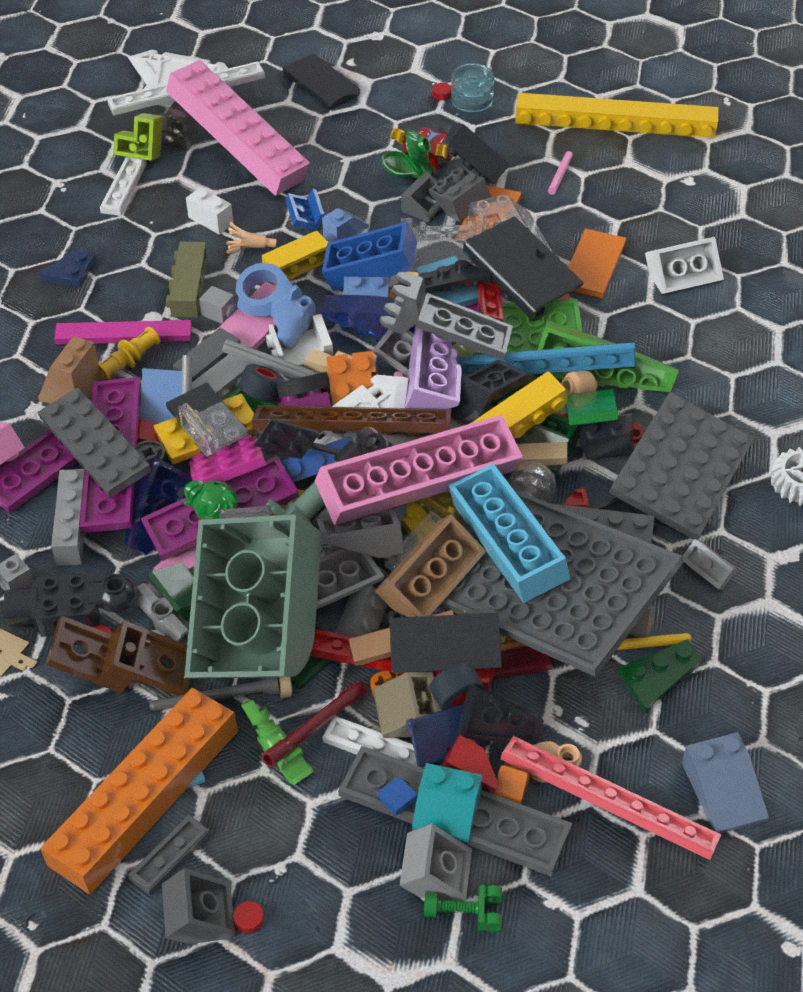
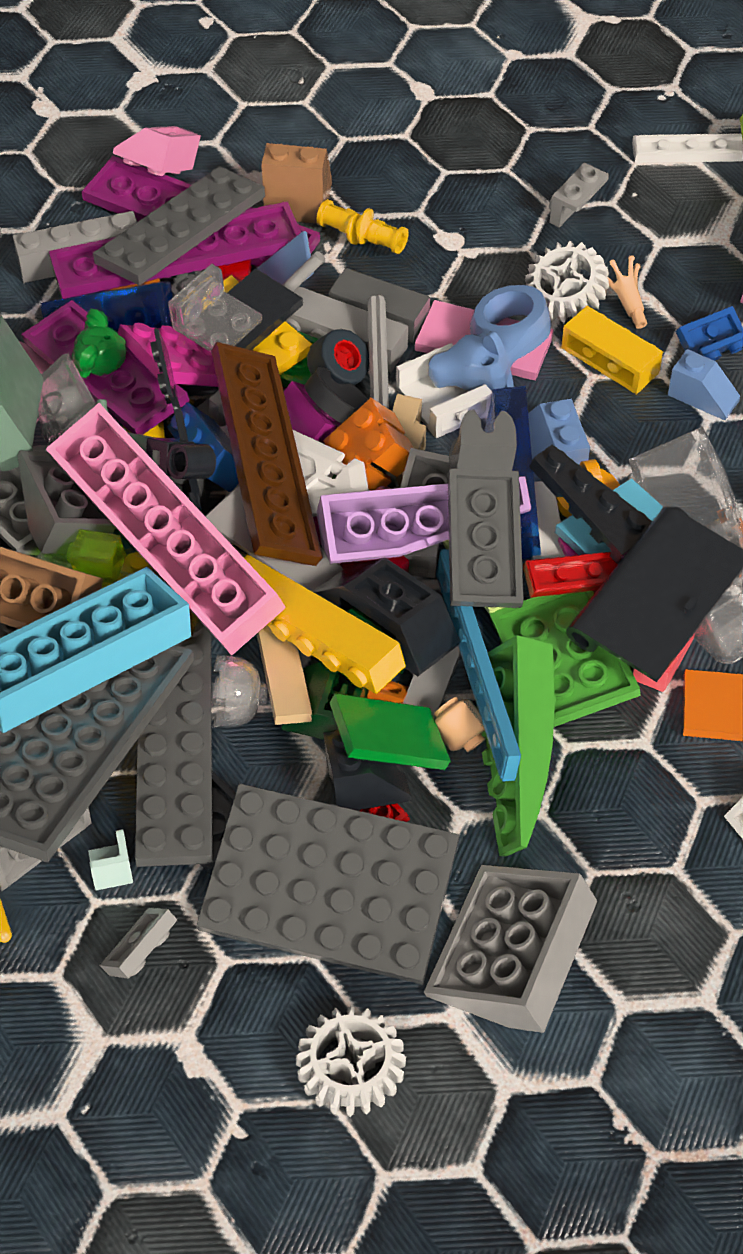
camera: 75 degrees right, 5 degrees up
dark blue wing [40,249,96,287] -> none
dark pink tile [54,320,192,345] -> none
olive brick [166,241,208,317] -> none
white brick [186,187,233,234] -> none
light grey brick [199,286,236,324] -> none
blue brick [322,222,417,291] -> none
red tile [565,488,589,508] -> none
none -> clear neon green brick [67,529,126,583]
none -> light grey slope [424,865,597,1033]
none -> white gear [525,241,609,323]
none -> light grey bracket [549,163,609,228]

